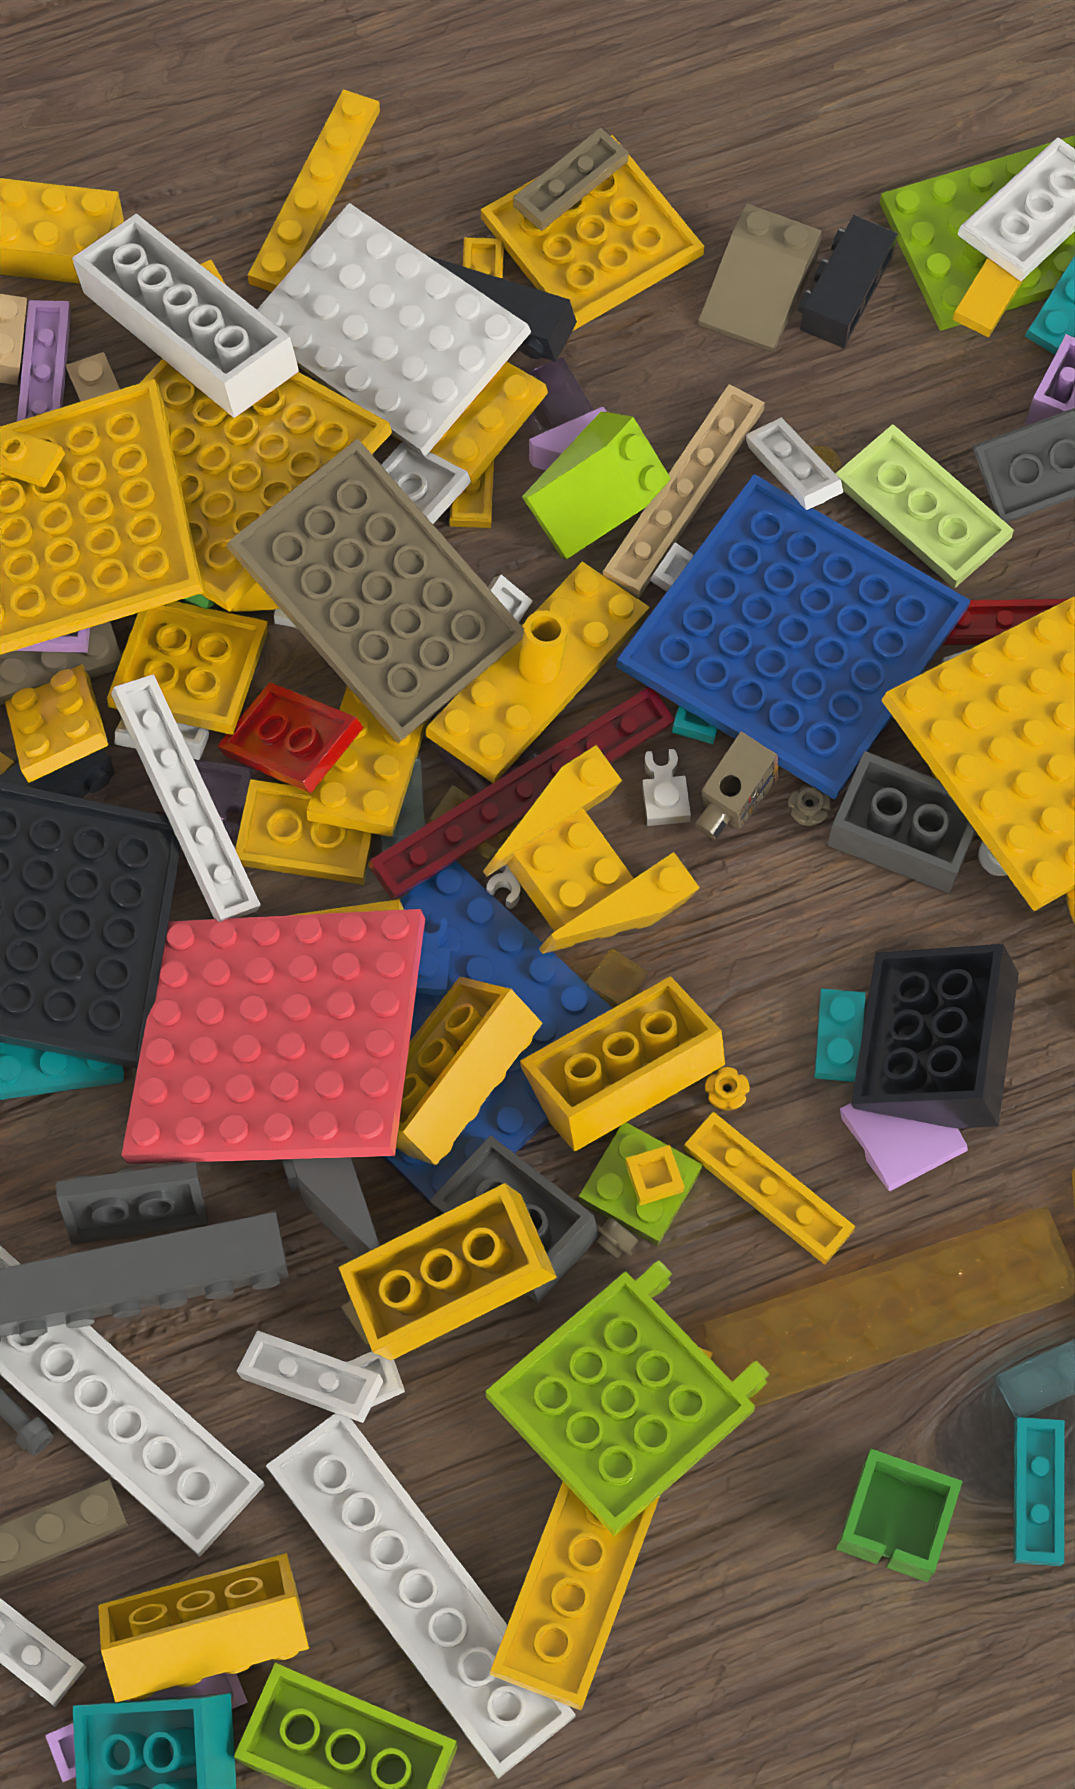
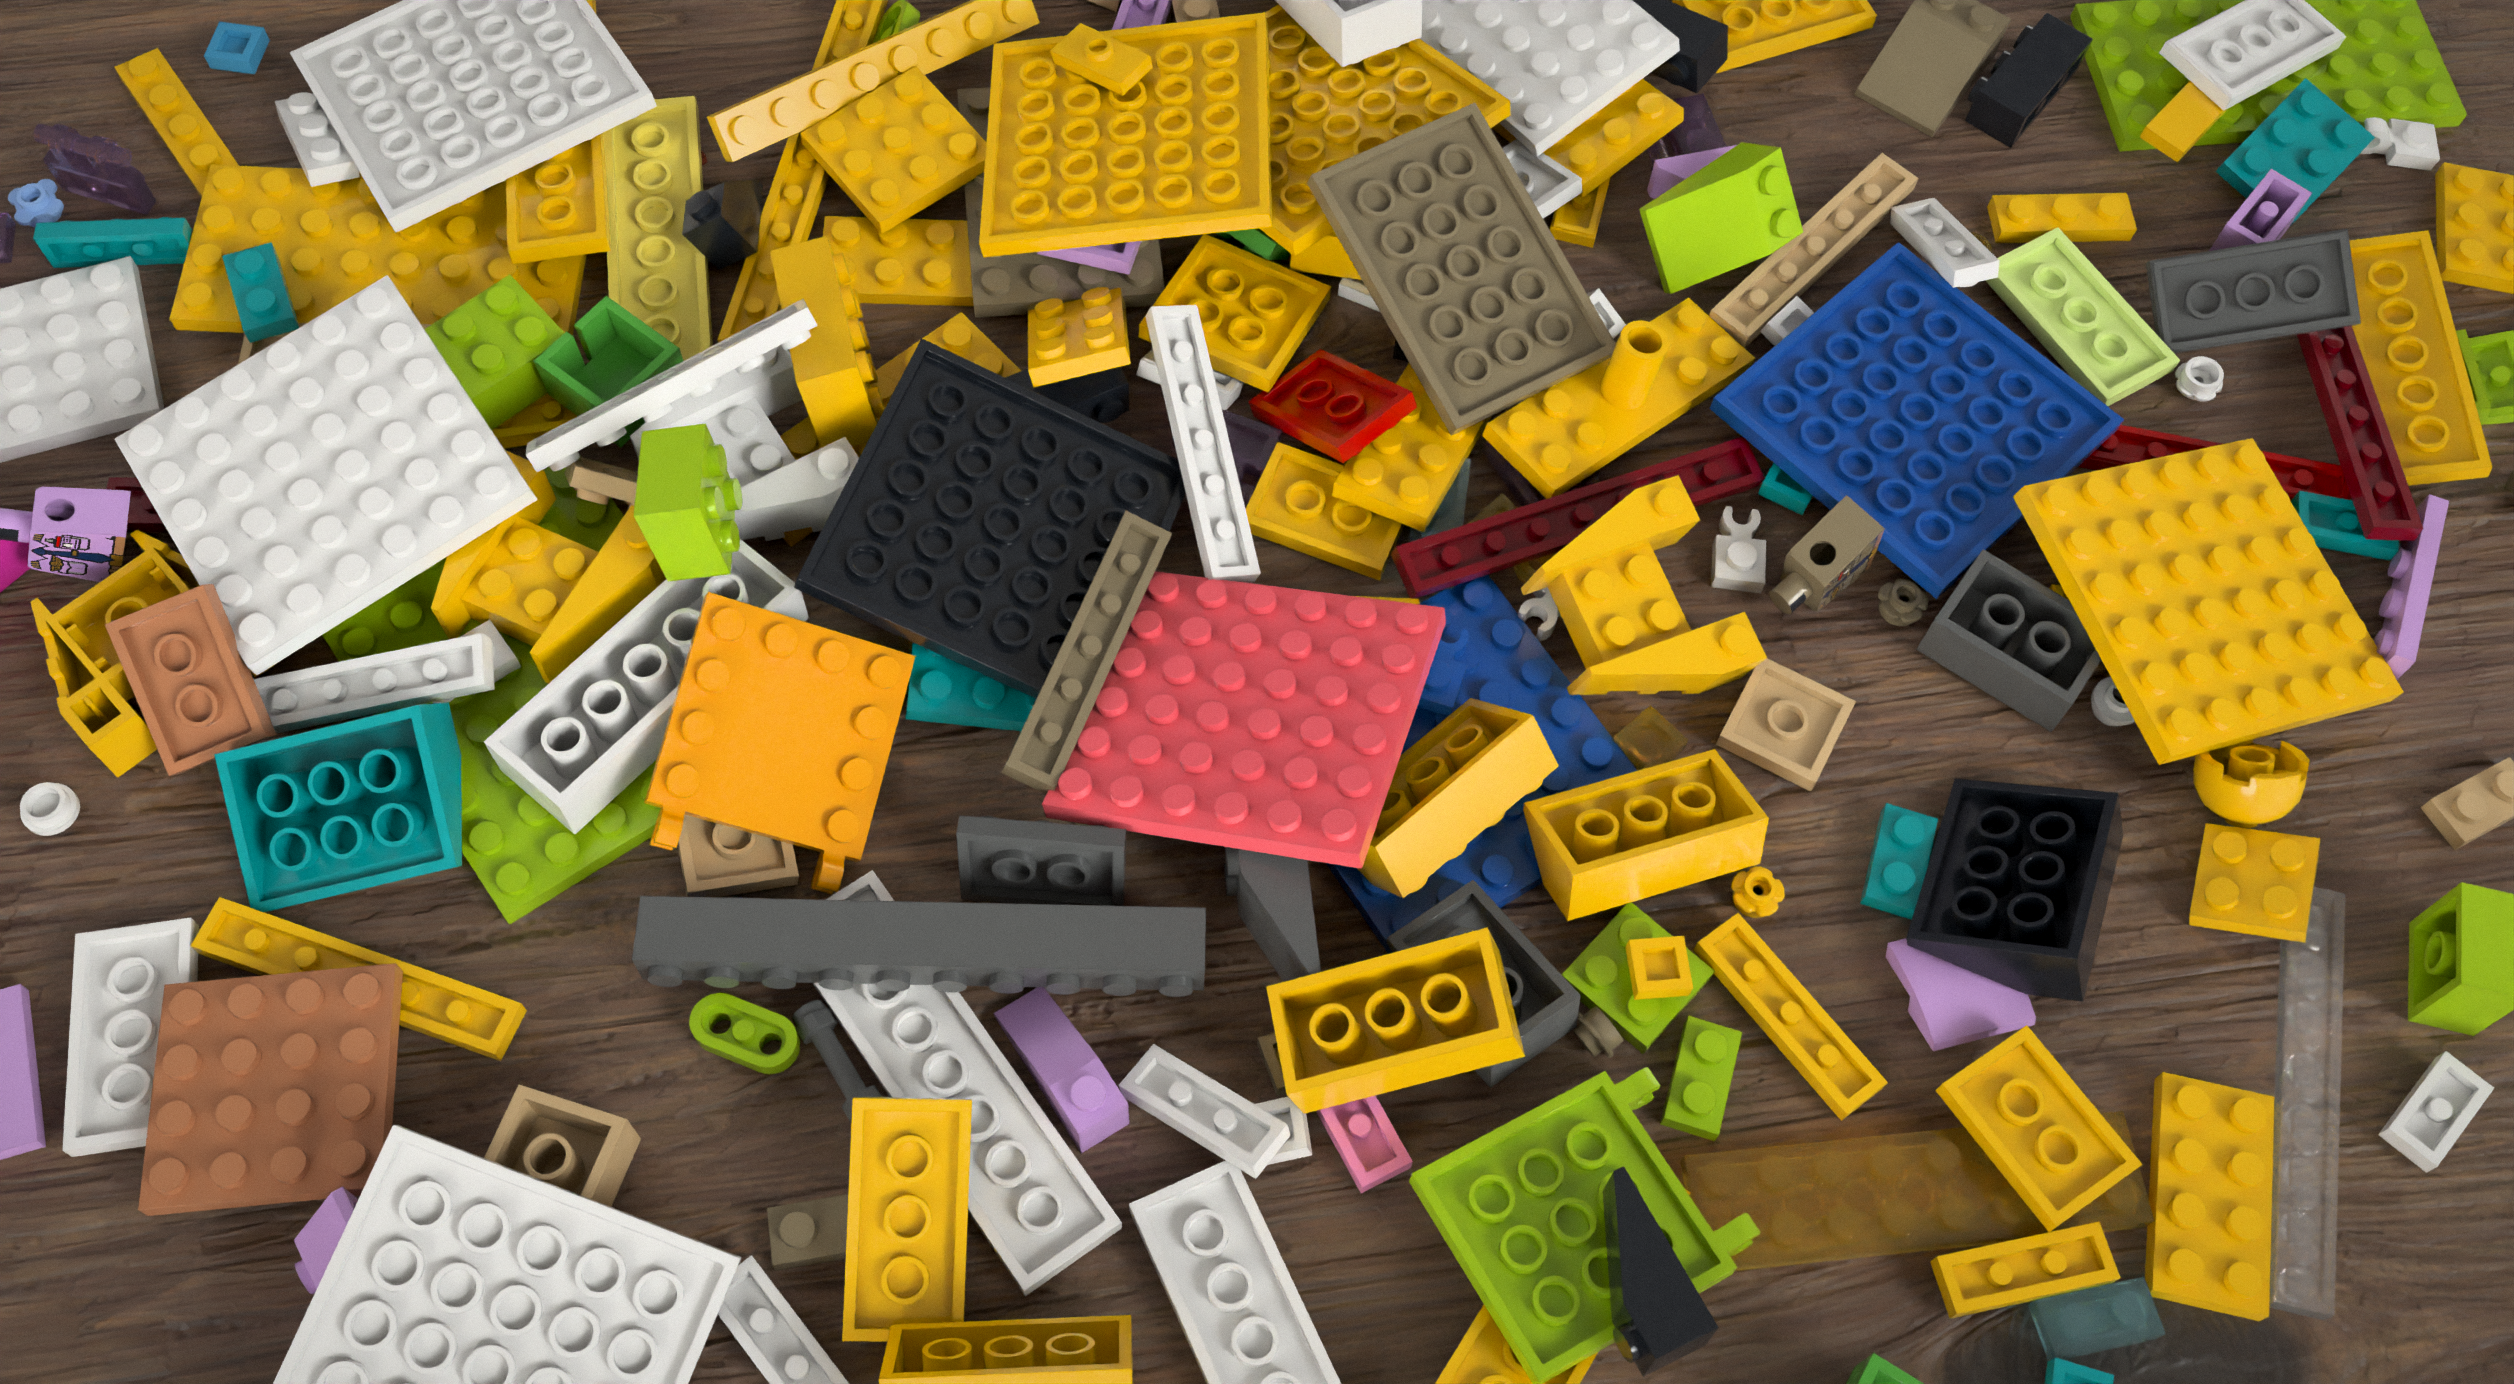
camera: 10 degrees right, 5 degrees down
none -> yellow plate [842,1097,972,1342]
none -> lavender slope [994,987,1129,1154]
none -> dark tan plate [1001,511,1172,794]
none -> bright pink plate [1316,1095,1413,1193]
none -> black slope [1603,1166,1719,1377]
none -> lime plate [1660,1016,1742,1141]
none -> tan plate [1715,658,1856,791]
none -> yellow plate [1930,1222,2121,1319]
none -> yellow plate [1935,1025,2143,1232]
none -> yellow plate [1987,193,2137,243]
none -> white plate [2175,356,2224,402]

